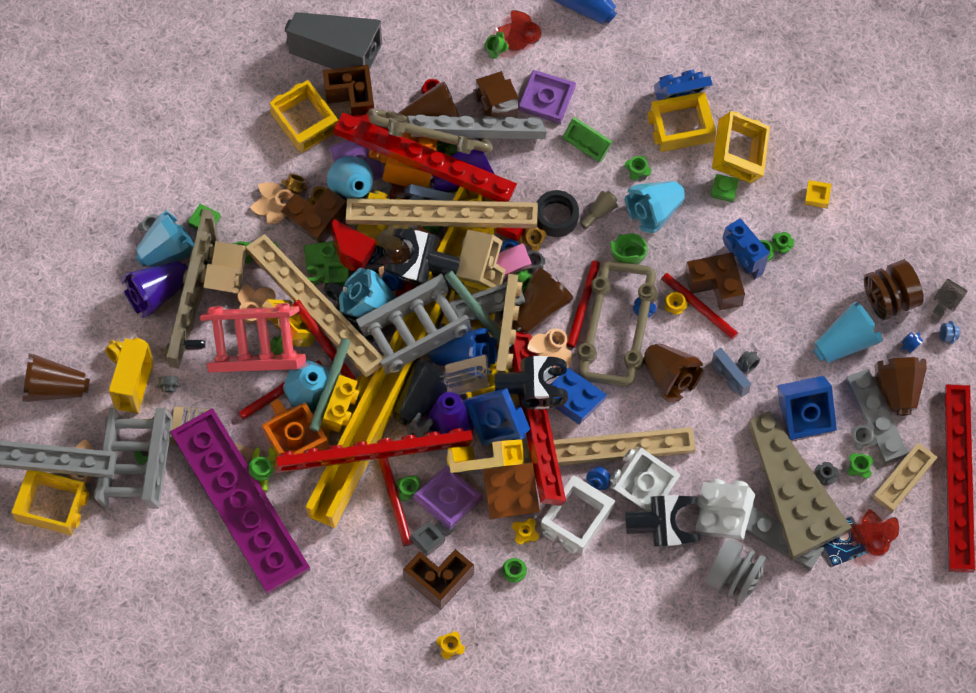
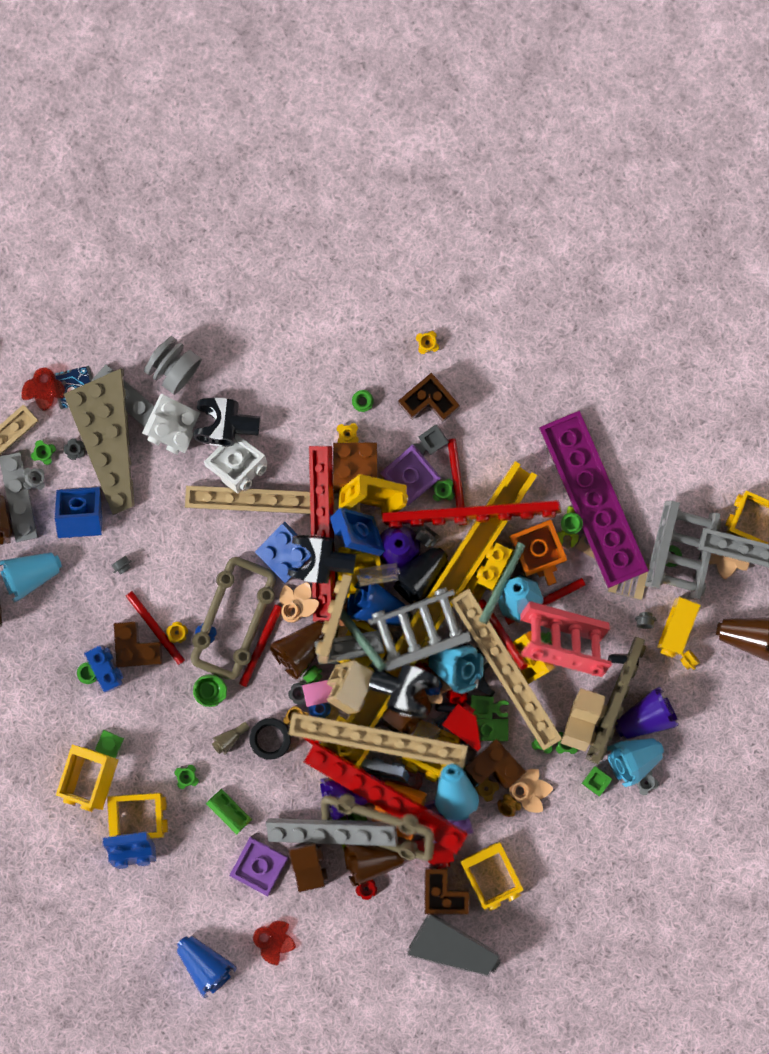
camera: 170 degrees left, 20 degrees up
light nougat plate [237,284,276,324] -> none
bright green plate [485,32,508,59] -> none
white window [541,475,615,555] -> none
blue plate [586,467,610,490] -> none
medium azure cone [624,181,685,234] -> none
reddish brown cone [643,344,704,402] -> none
sand blue plate [712,348,751,397] -> none
bright green plate [771,232,795,254] -> none
yellow plate [804,180,832,209] -> none

